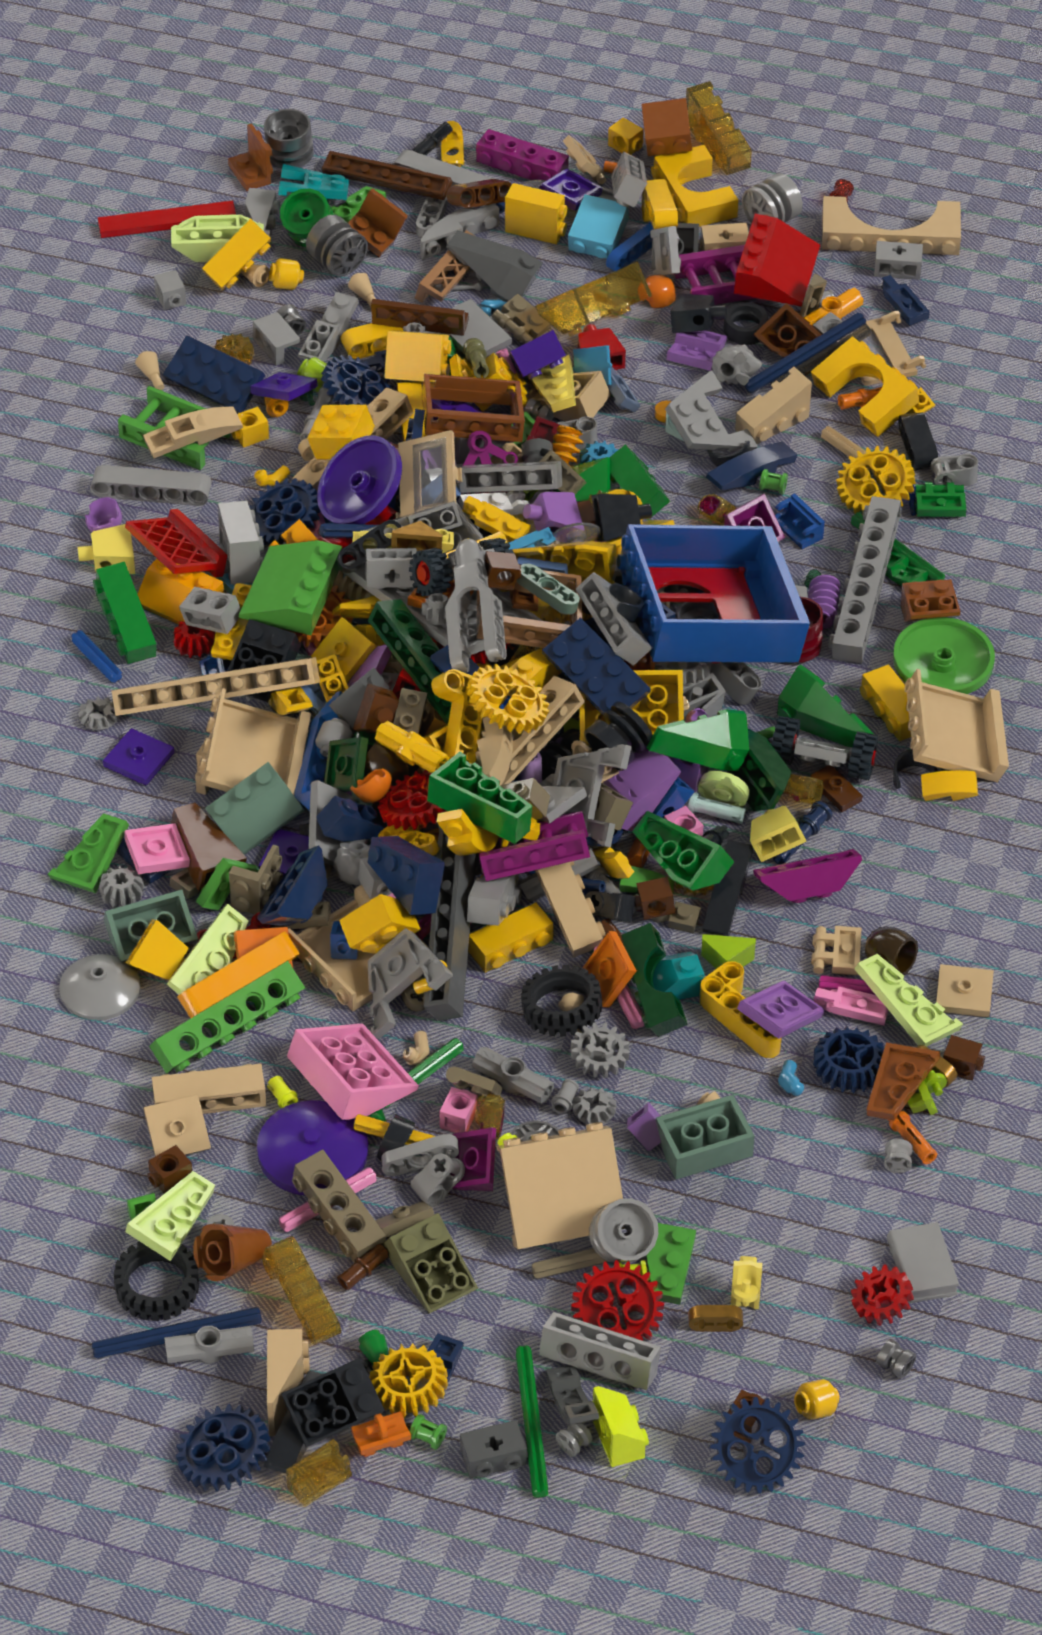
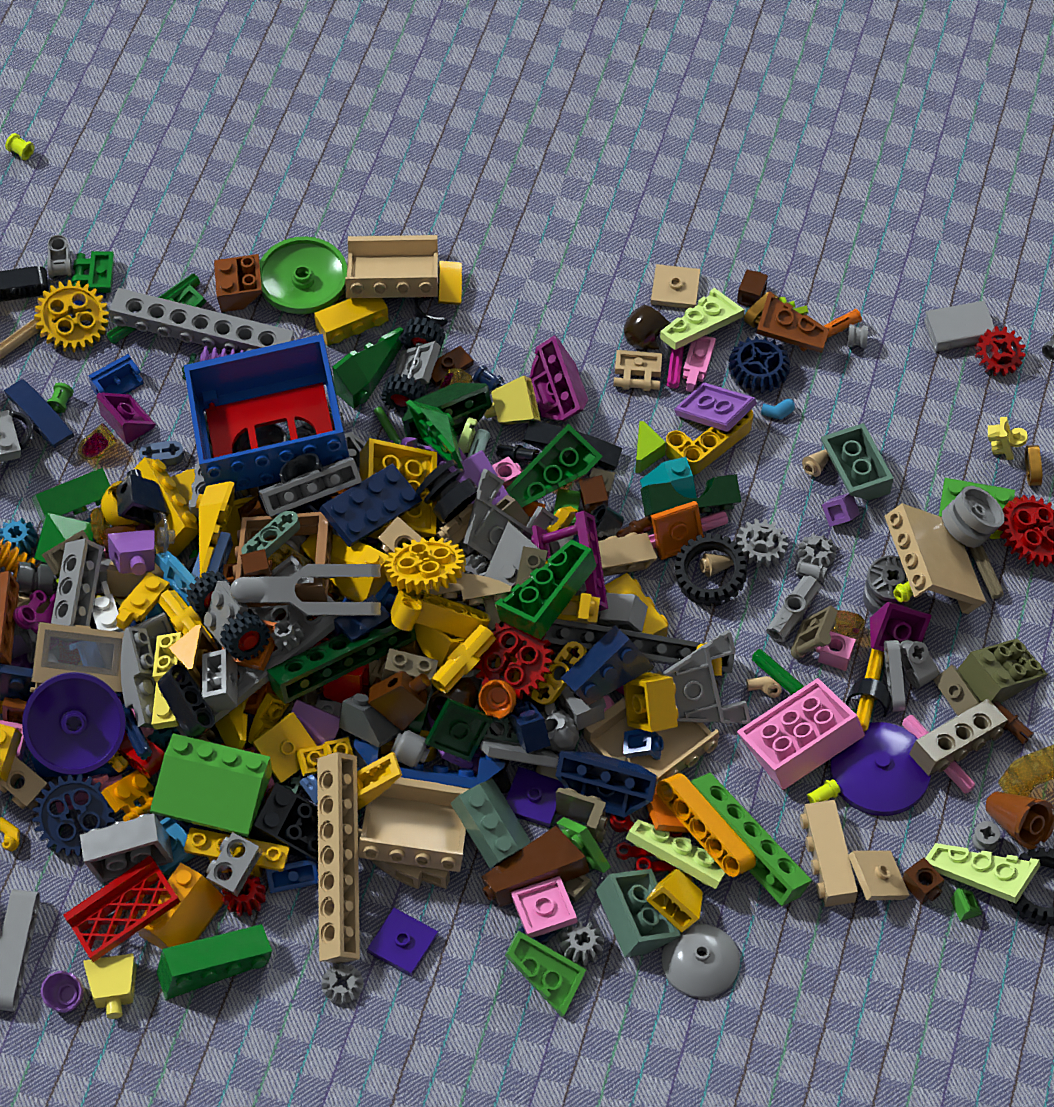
camera: 90 degrees left, 10 degrees up
blue axle [71,630,122,683] -> none

